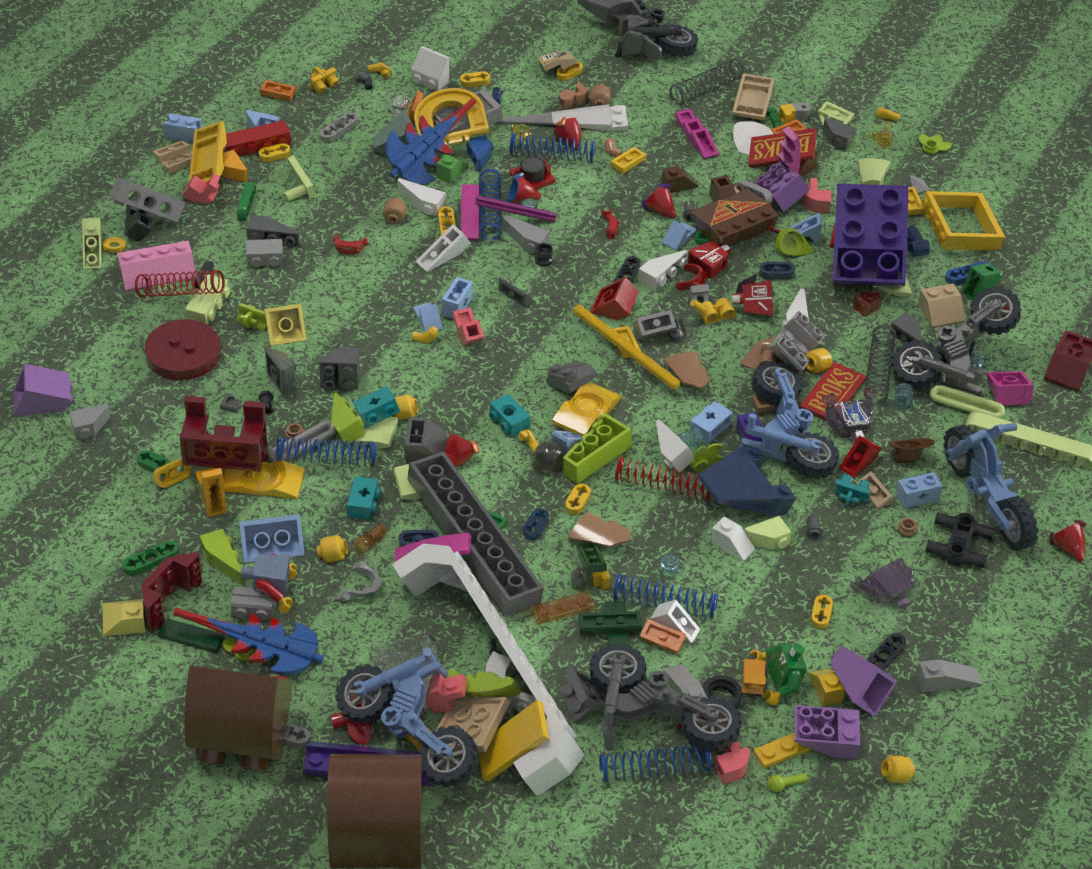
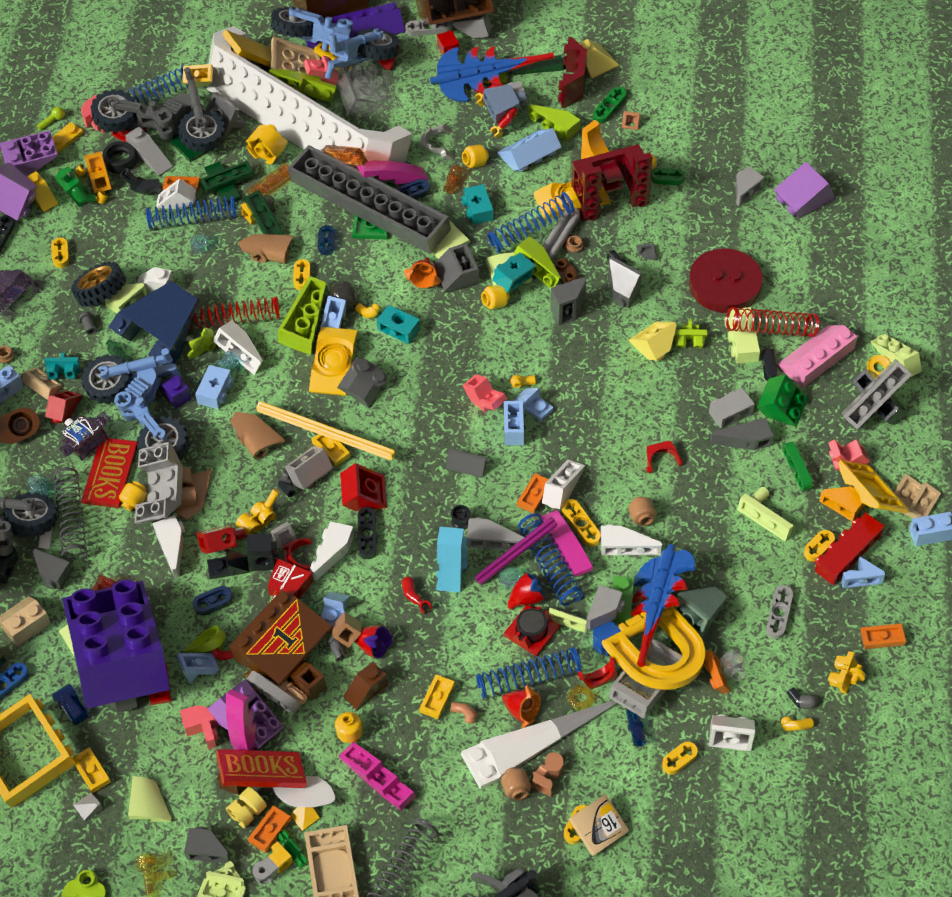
camera: 160 degrees right, 10 degrees up
none -> black wheel [71,261,126,307]
none -> clear green cylinder [106,340,132,362]
none -> black arm [120,168,163,195]
none -> yellow slope [183,64,213,87]
none -> yellow brick [246,124,288,165]
none -> black brick [247,534,279,571]
none -> clear orange plate [322,145,368,166]
none -> medium nougat brick [332,611,361,648]
none -> yellow head [335,712,363,743]
none -> medium azure wedge [436,527,468,592]
none -> orange plate [517,473,549,513]
none -> yellowish green slope [549,608,587,633]
none -> reddish brown plate [553,258,580,284]
none -> red helmet [577,657,617,689]
none -> light grey slope [586,585,625,630]
none -> nougat slope [622,111,641,130]
none -> green slope [757,374,808,427]

